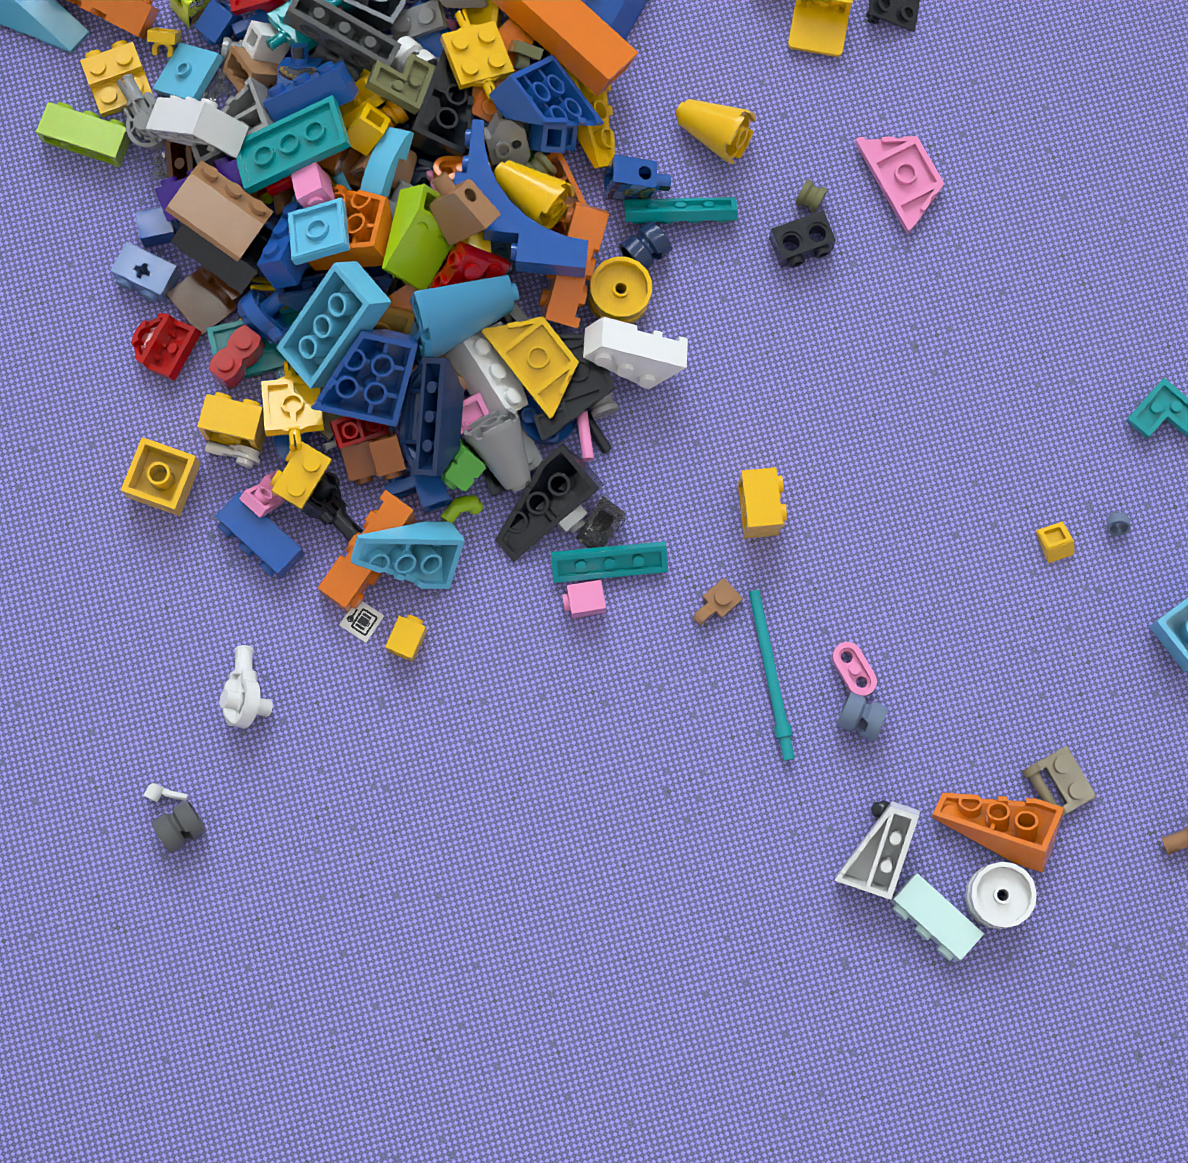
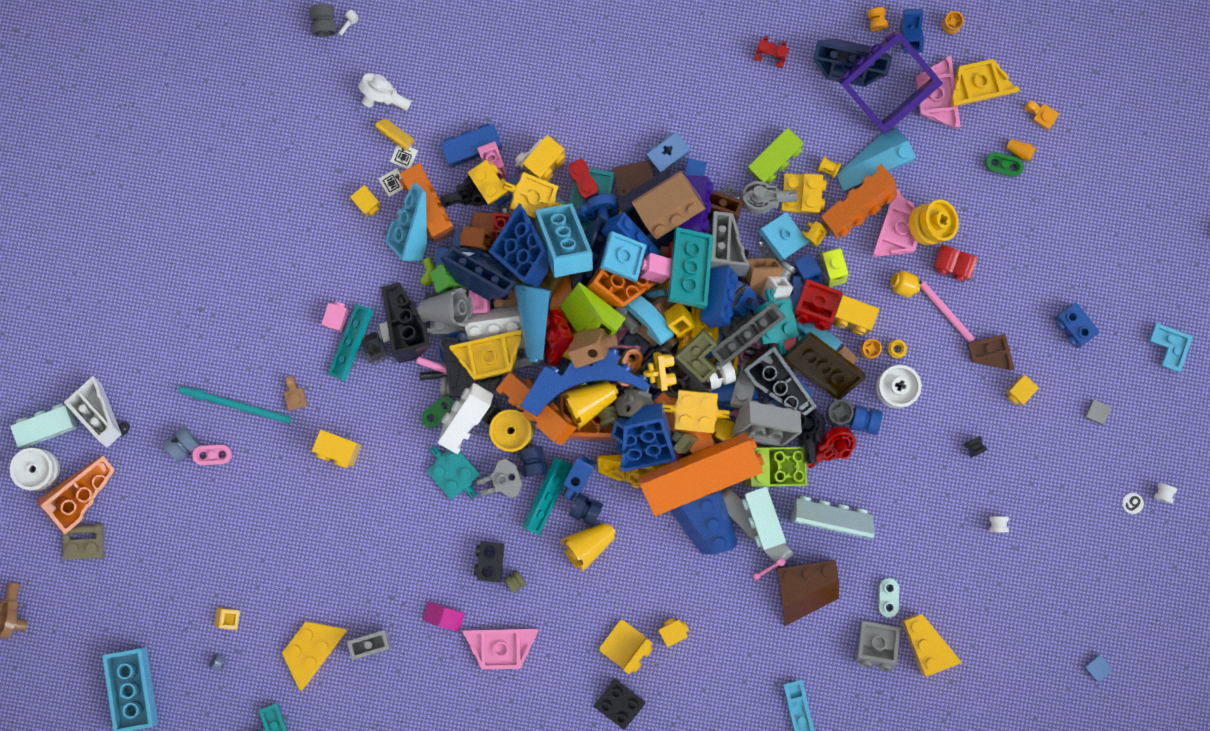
camera: 120 degrees right, 5 degrees up
yellow brick [121,437,201,516] -> none
red slope [131,313,202,381] -> none
white wedge [145,95,249,158] -> none
none -> yellow wing [282,621,348,691]
none -> light grey brick [347,629,392,660]
none -> yellow slope [375,119,415,151]
none -> white sticker [390,145,418,169]
none -> green plate [421,396,455,428]
none -> dark pink slope [422,601,465,632]
none -> teal plate [427,445,481,500]
none -> light grey hinge [477,459,523,498]
none -> dark blue wheel [569,493,603,527]
none -> yellow hips [643,352,676,391]
none -> yellow bush [817,156,842,179]

